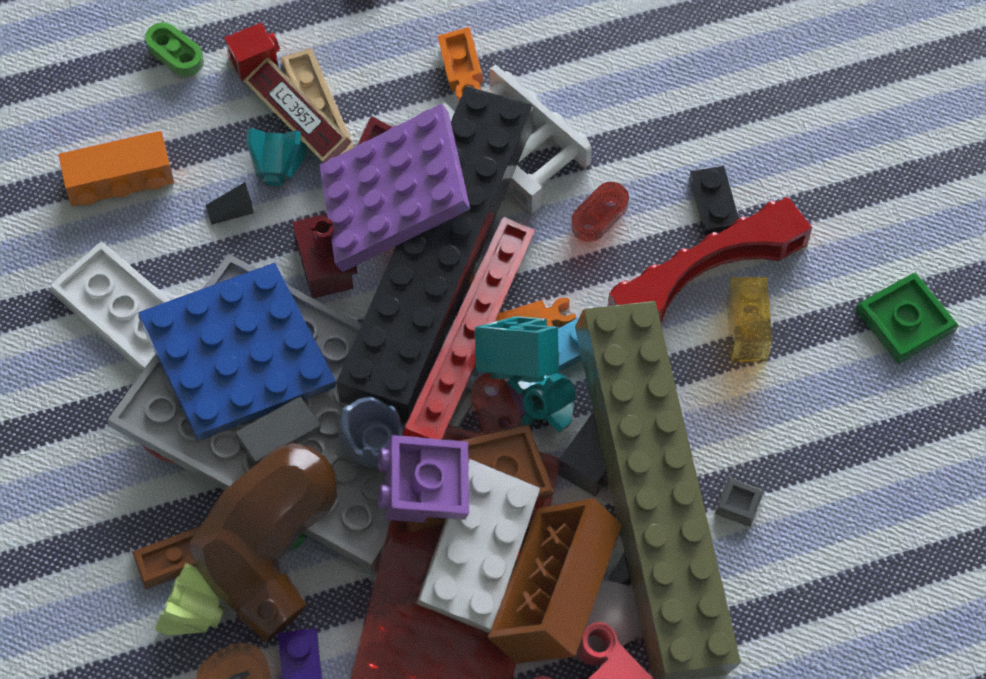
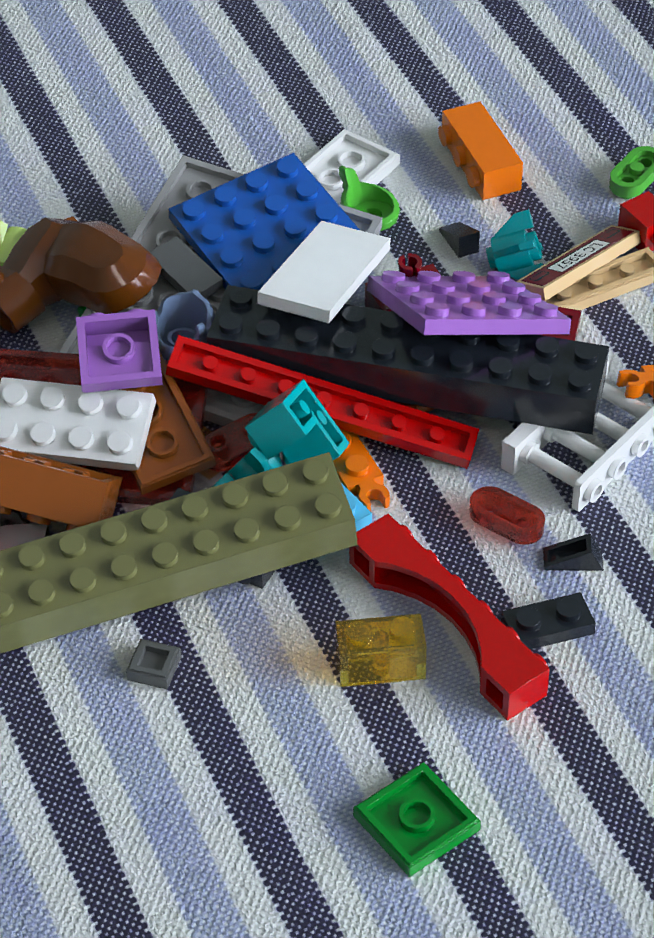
camera: 85 degrees right, 15 degrees down
none -> white tile [257,221,390,323]
none -> bright green hat [339,166,400,232]
none -> black piece [543,533,604,571]

